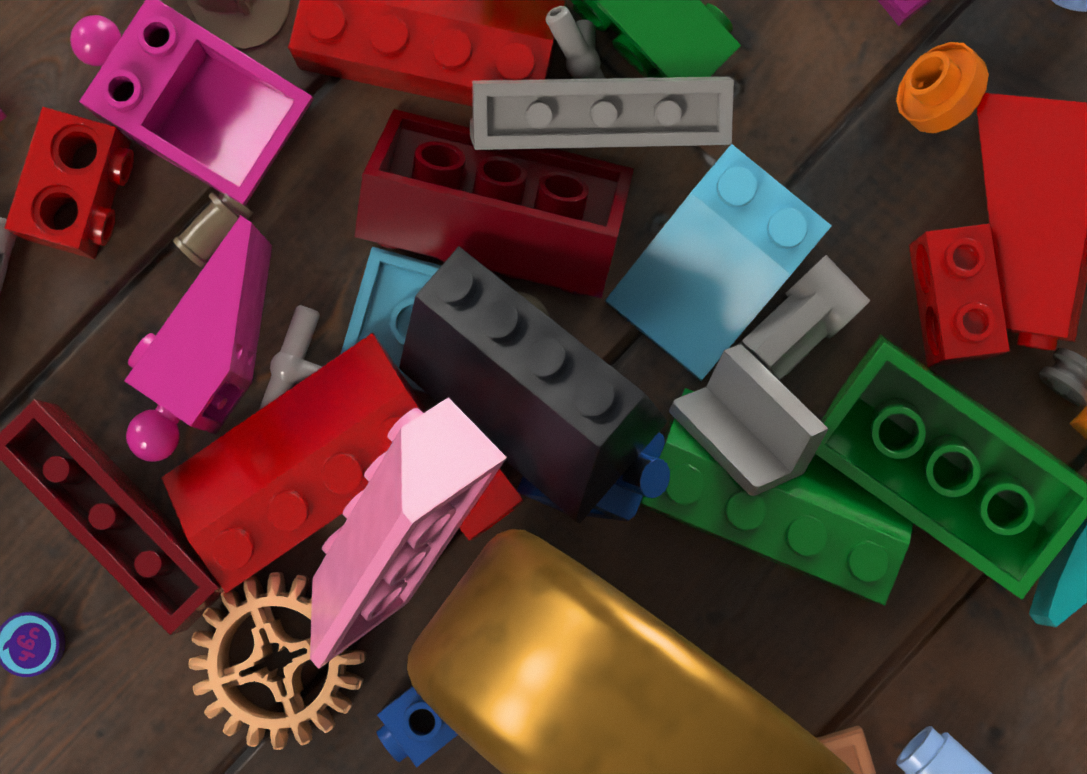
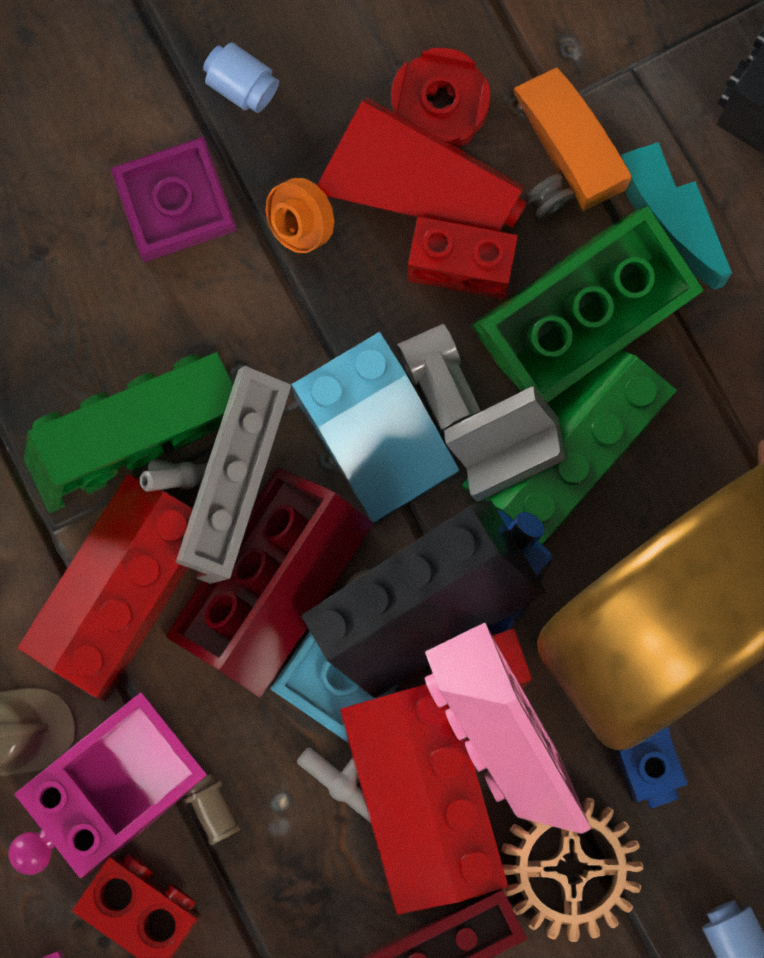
camera: 65 degrees left, 5 degrees down
dark pink slope [124,215,272,462] -> none

